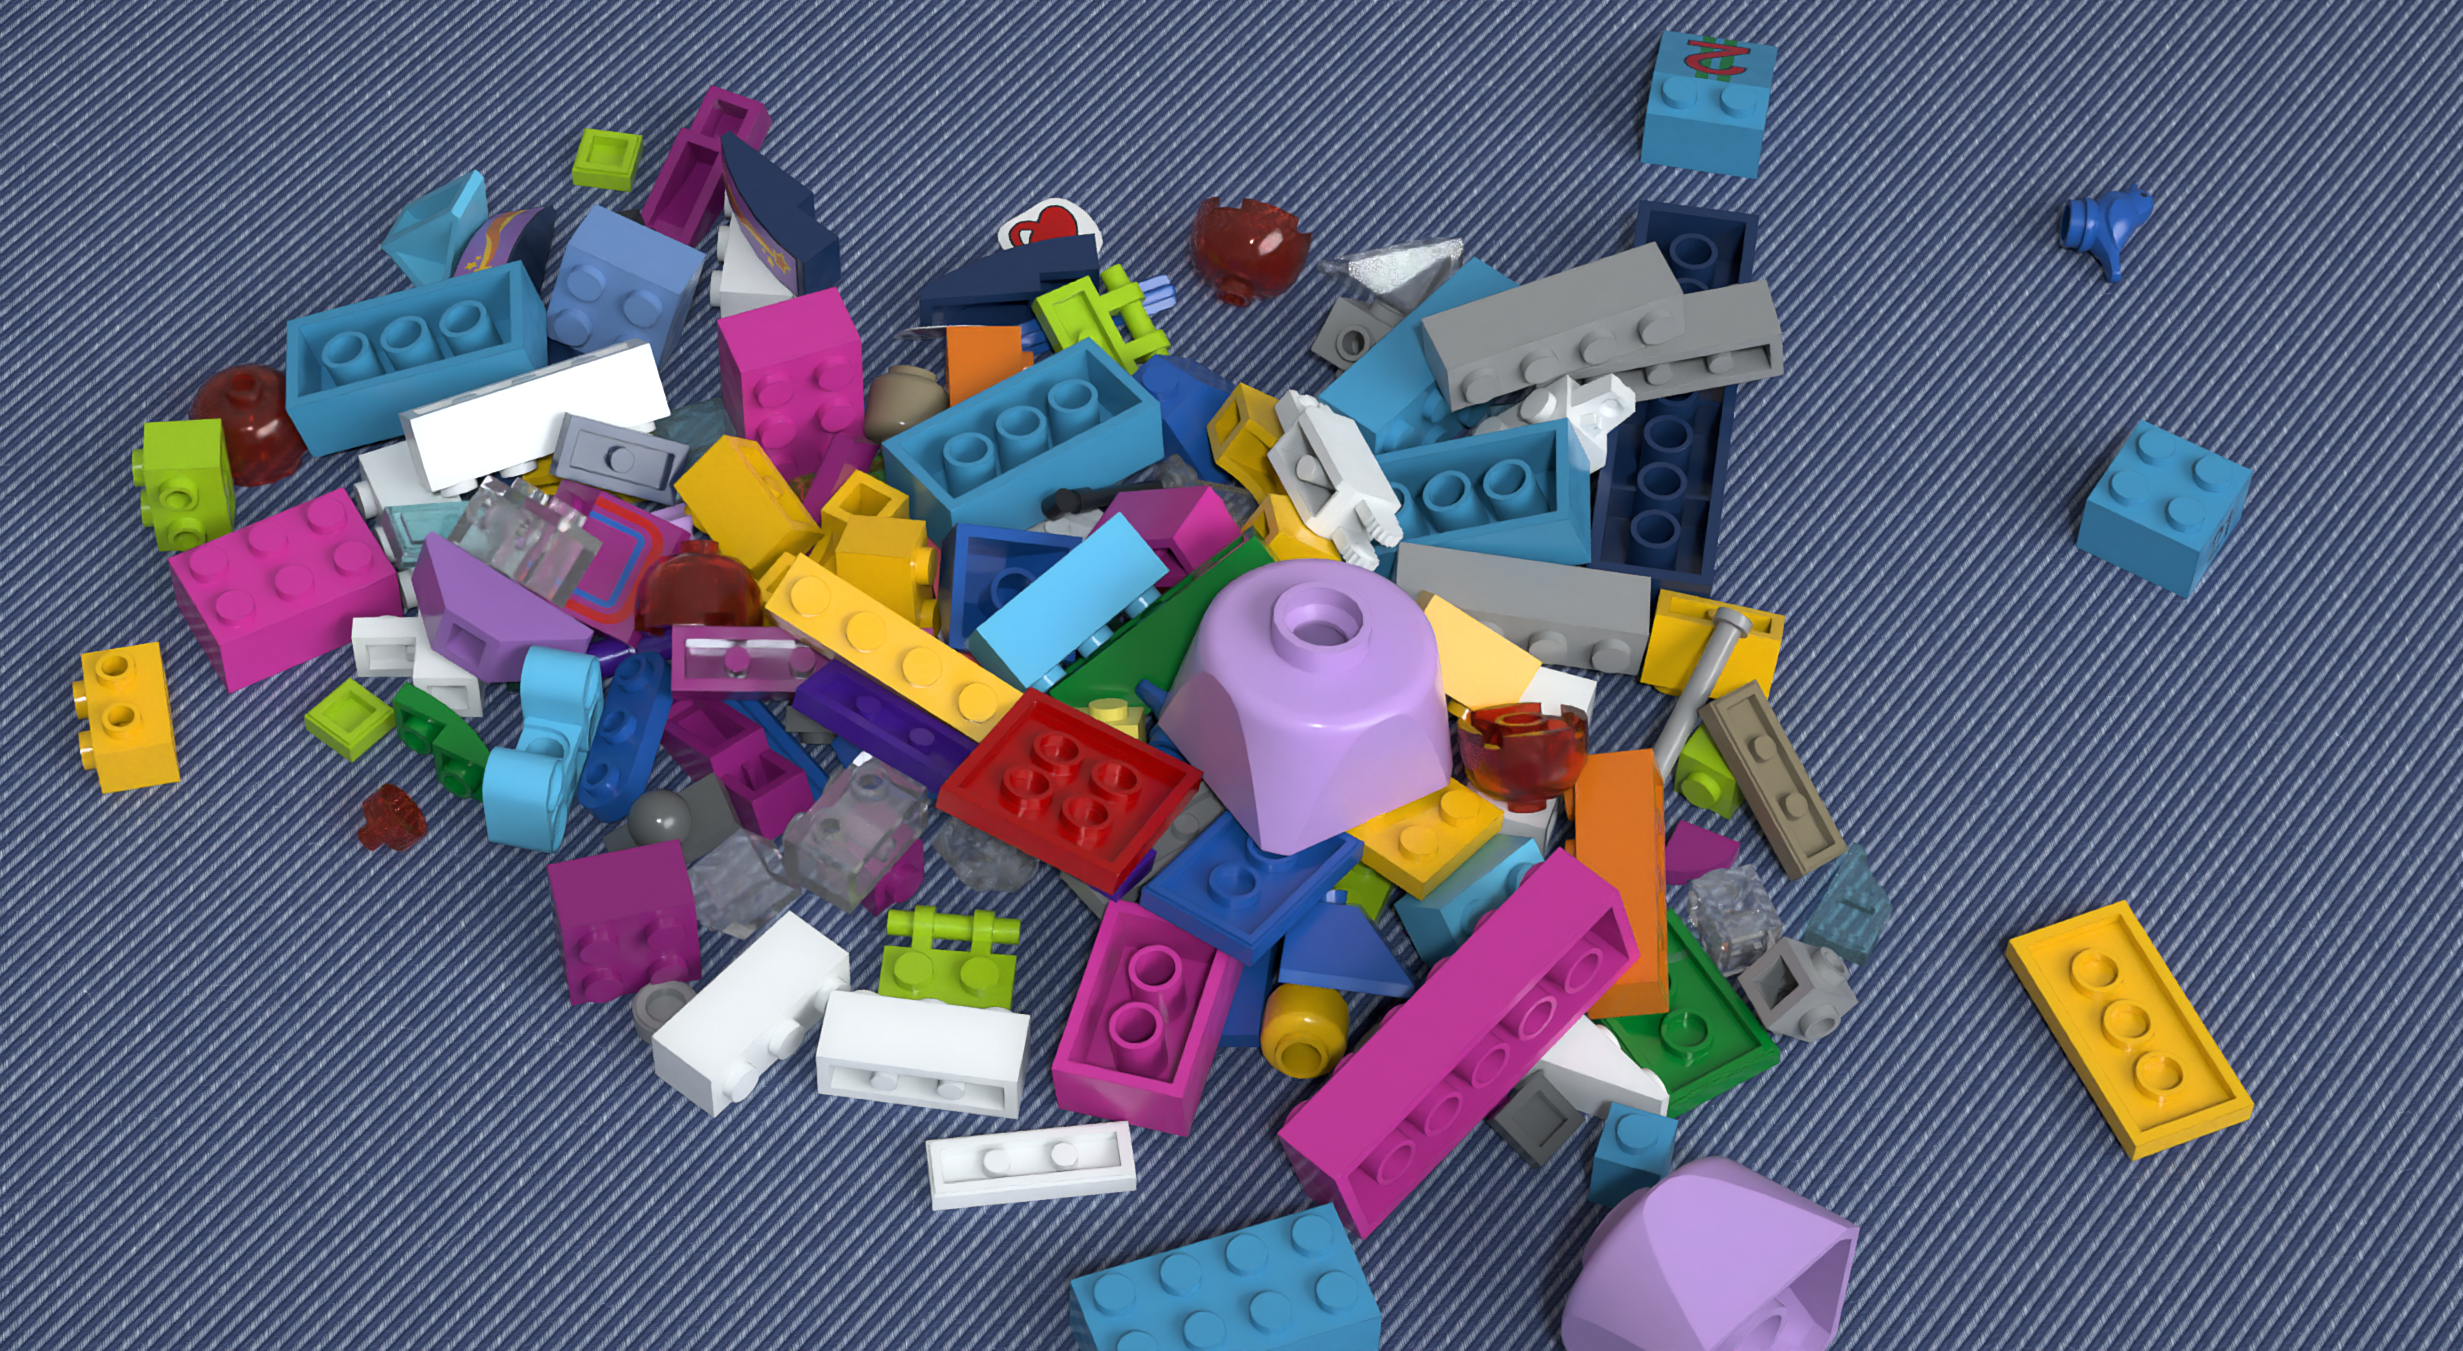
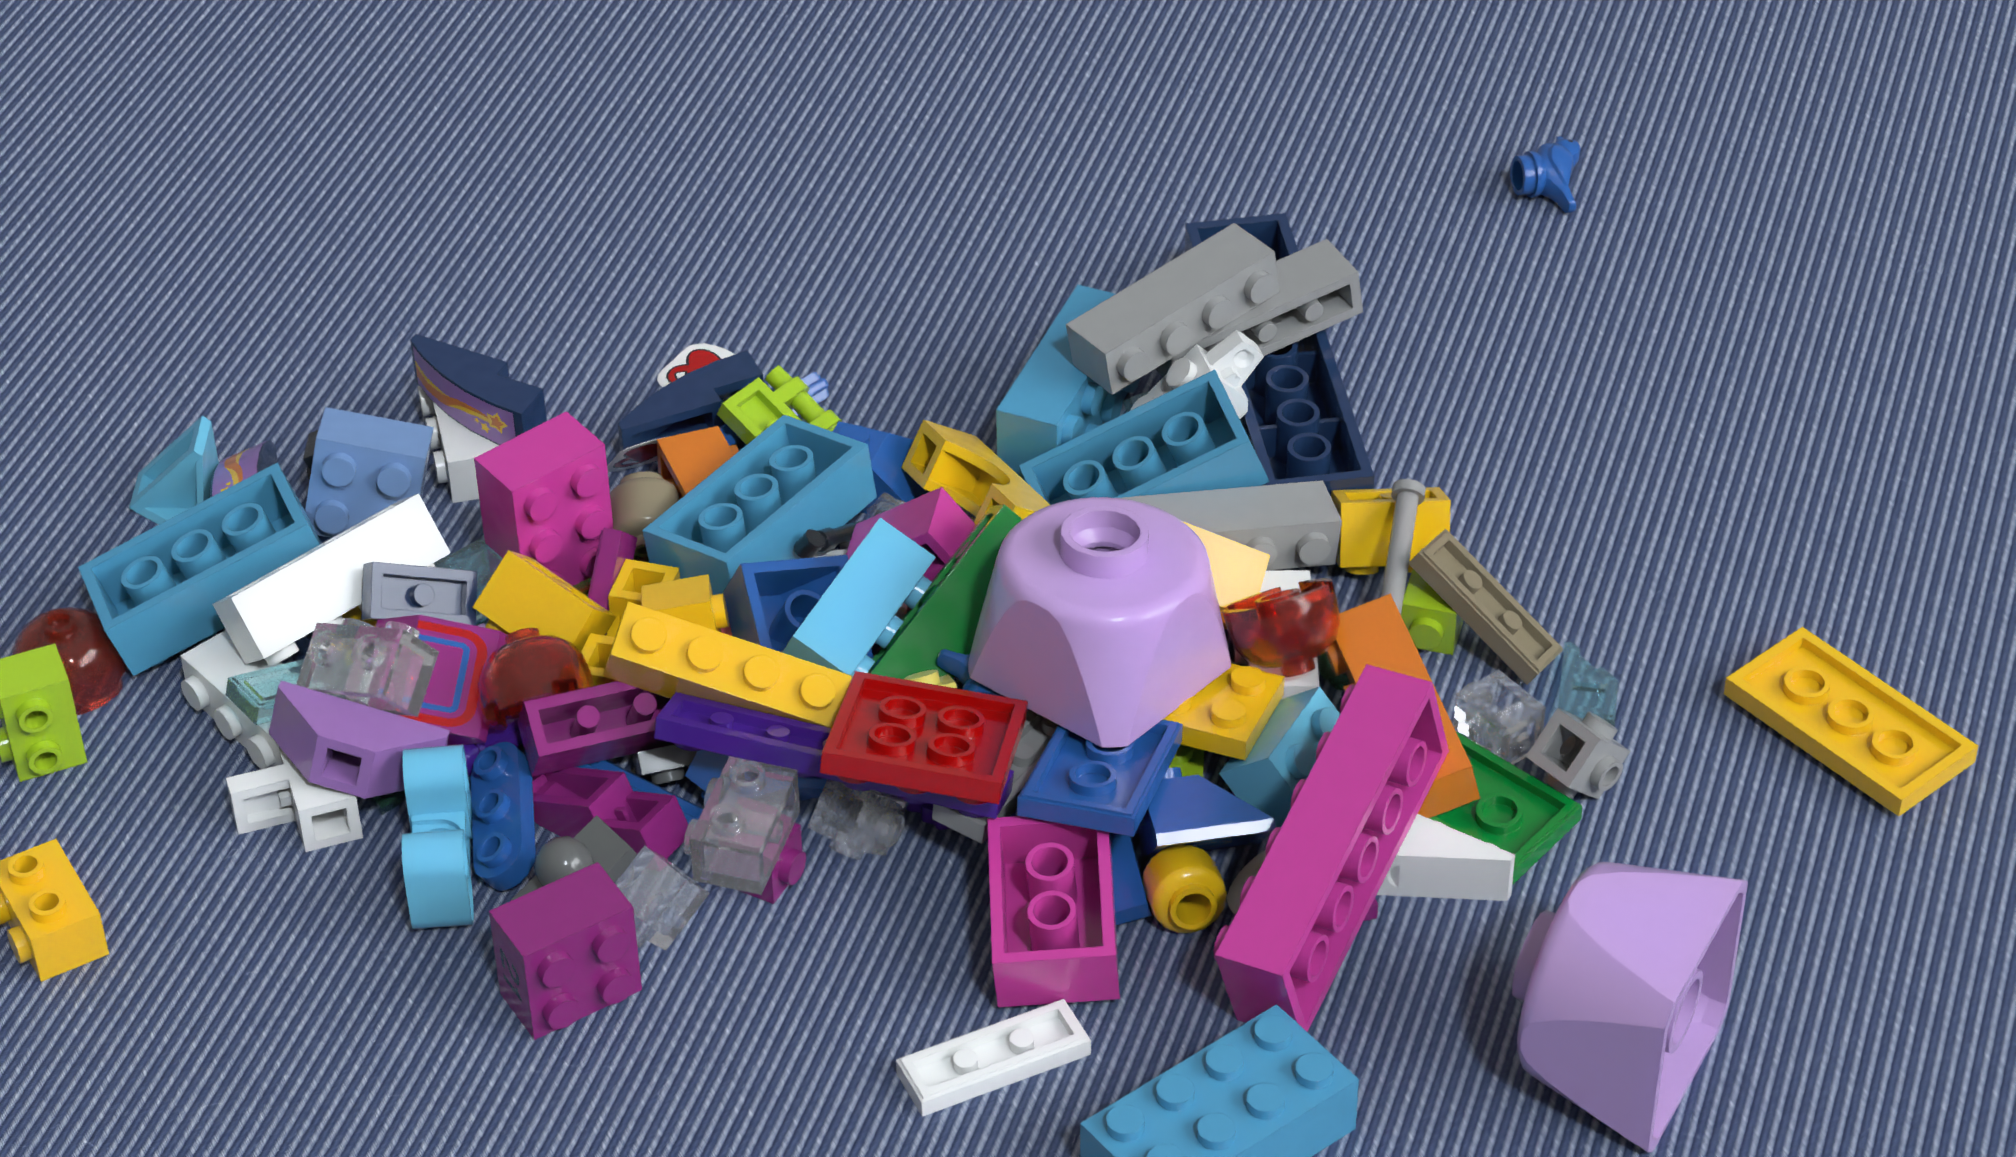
camera: 15 degrees left, 10 degrees down
dark pink brick [168,487,404,694] -> none
lime tile [304,677,396,763] -> none
clear red tile [357,783,427,852] -> none
green slope [392,682,490,803] -> none
lime tile [572,128,644,192] -> none
light grey tile [632,981,697,1045] -> none
magenta slope [641,85,773,248] -> none
white brick [651,910,851,1118] -> none
white brick [816,989,1031,1119] -> none
lime plate [878,905,1021,1011] -> none
clear red cylinder [1189,197,1314,307] -> none
white hinge [1267,389,1404,571] -> none
light grey brick [1311,296,1407,378] -> none
clear slope [1317,237,1464,316] -> none
dark grey plate [1487,1071,1586,1170] -> none
dark azure brick [1588,1102,1678,1208] -> none
dark azure slope [1640,30,1778,179] -> none
magenta tile [1665,819,1741,885] -> none
dark azure brick [2075,419,2253,599] -> none

